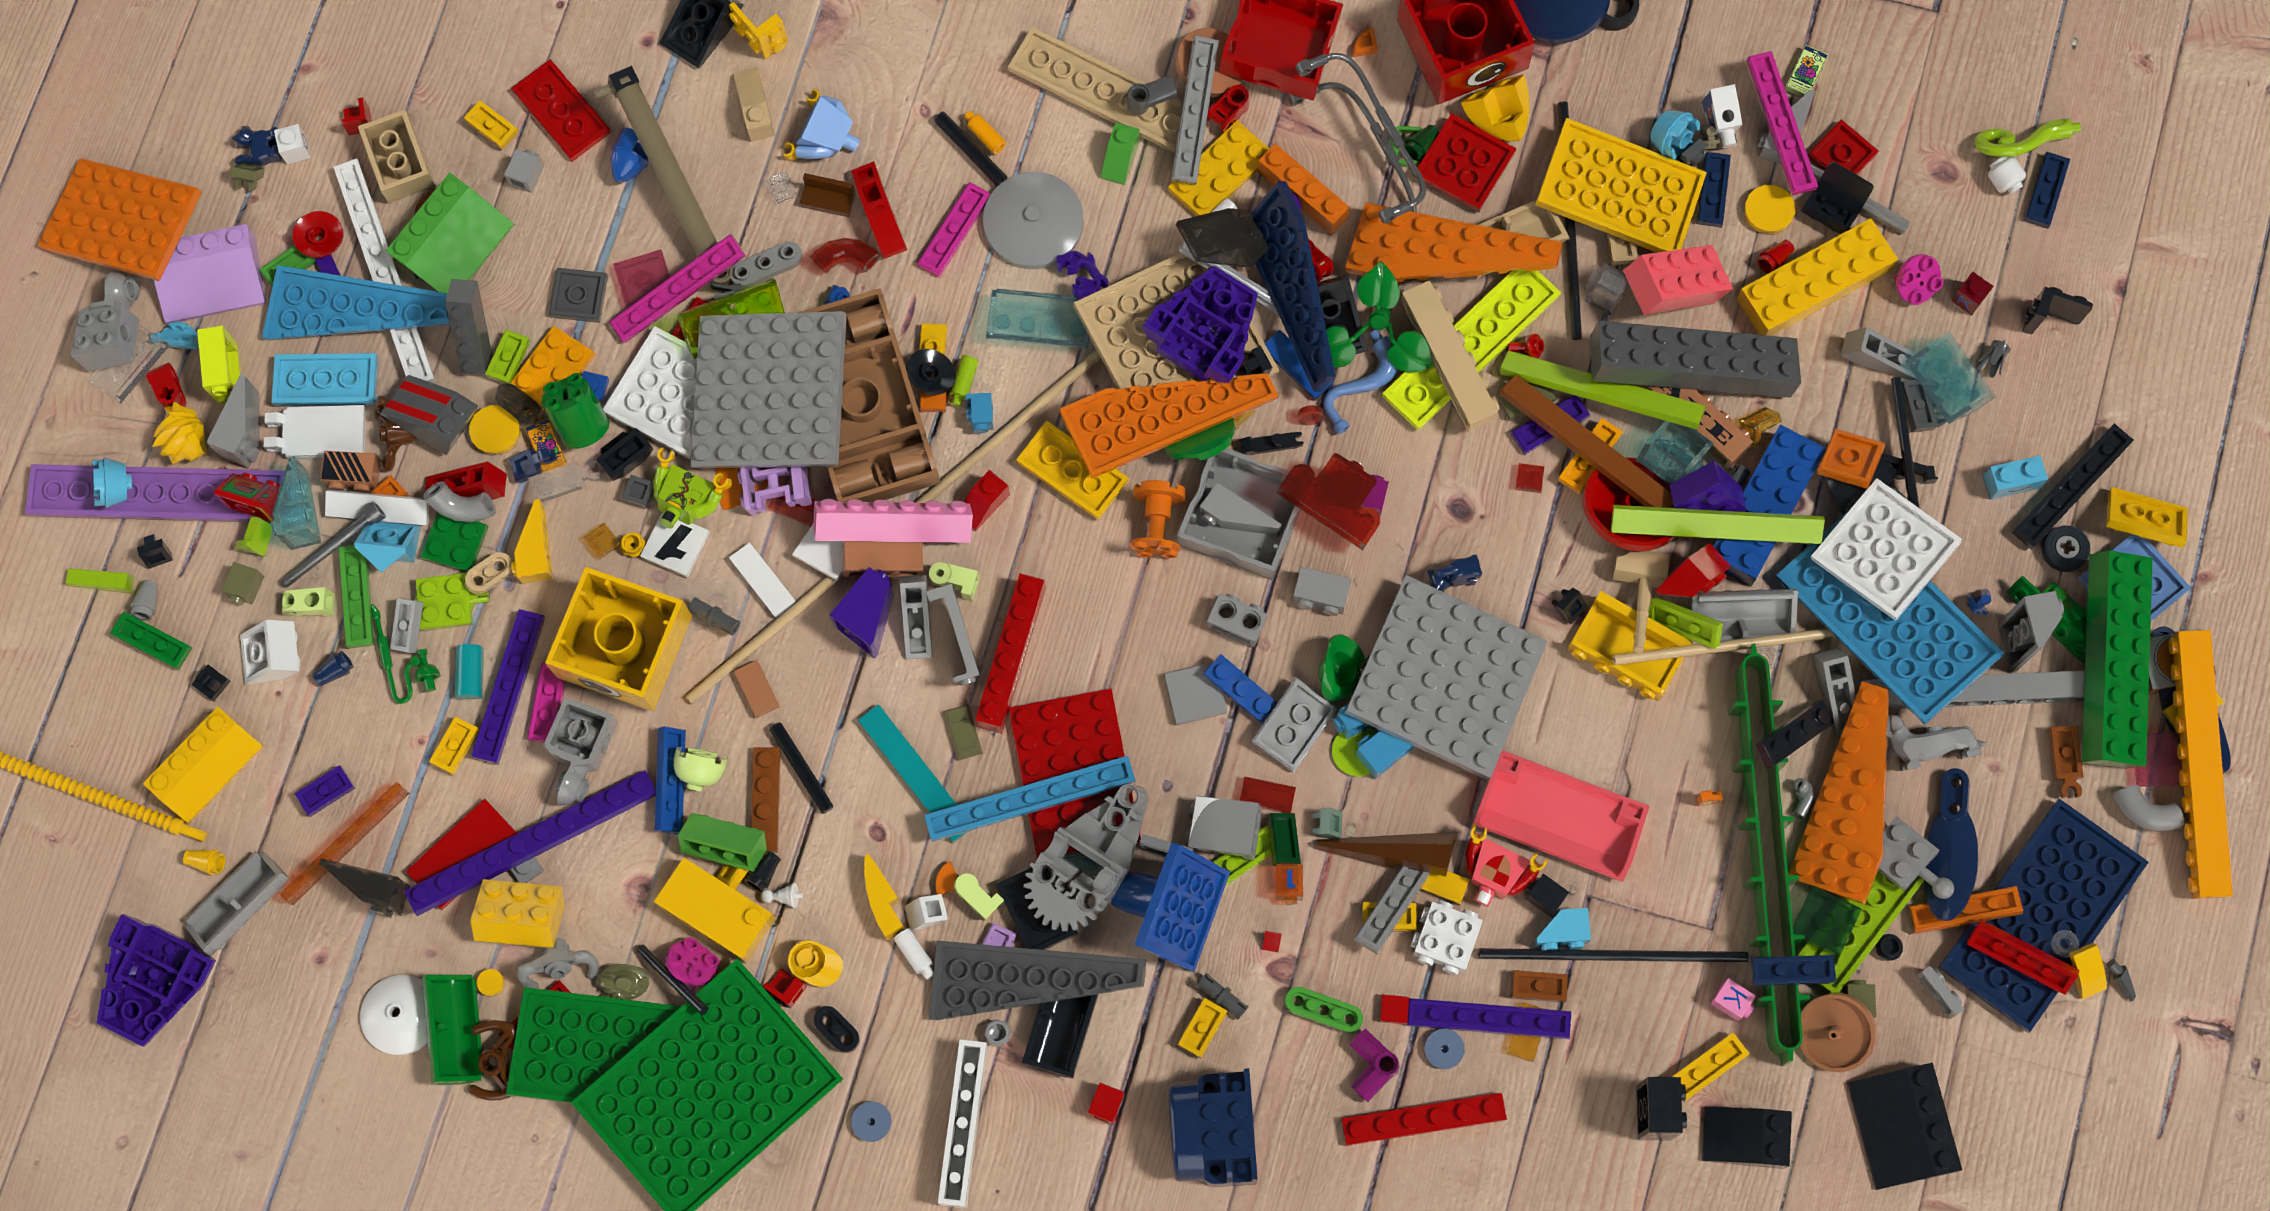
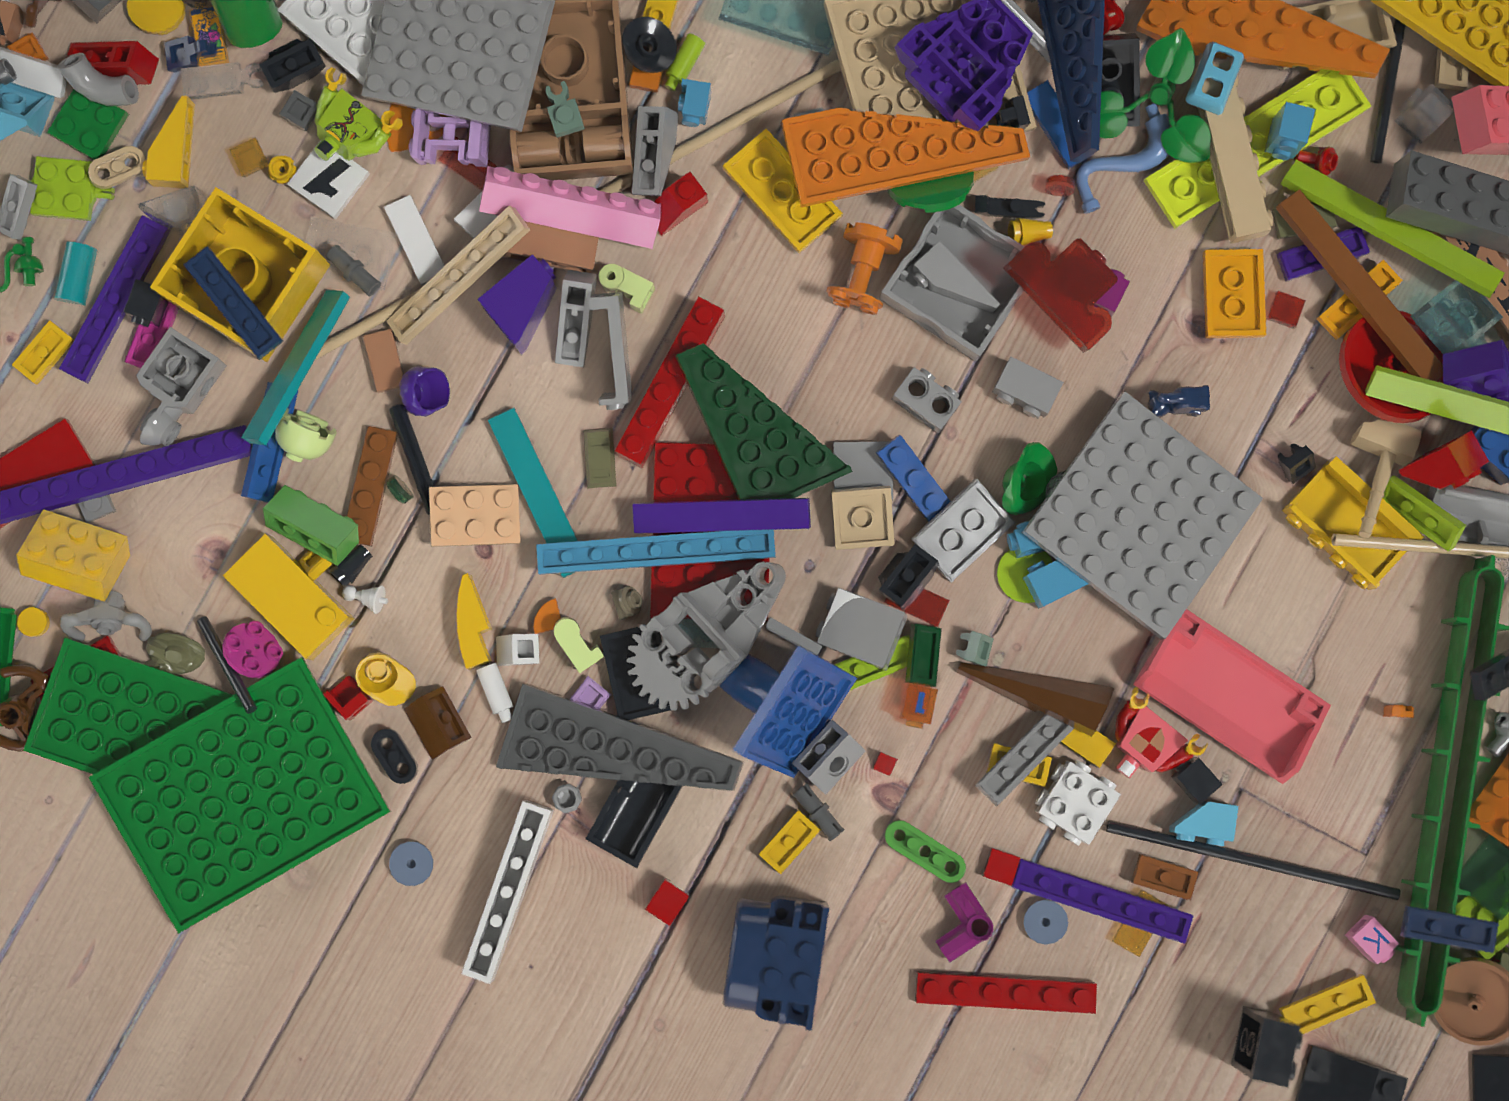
camera: 10 degrees right, 10 degrees up
none -> black brick [124,279,169,328]
none -> clear slope [138,185,208,236]
none -> dark blue tile [184,246,283,359]
none -> teal tile [241,290,350,445]
none -> clear green tile [386,475,414,504]
none -> tan plate [387,206,530,345]
none -> dark purple hair [399,366,450,417]
none -> reddish brown panel [405,686,472,759]
none -> light nougat plate [429,484,521,547]
none -> sand green plate [546,81,585,138]
none -> dark tan plate [611,586,642,620]
none -> light grey slope [632,106,678,196]
none -> dark purple tile [632,498,811,533]
none -> dark green wing [675,343,853,500]
none -> light grey brick [792,720,866,795]
none -> tan plate [831,486,895,550]
none -> black slope [878,544,939,610]
none -> yellow cone [1008,217,1053,245]
none -> medium azure piece [1185,42,1244,115]
none -> light orange plate [1203,249,1266,338]
none -> dark azure brick [1265,102,1315,160]

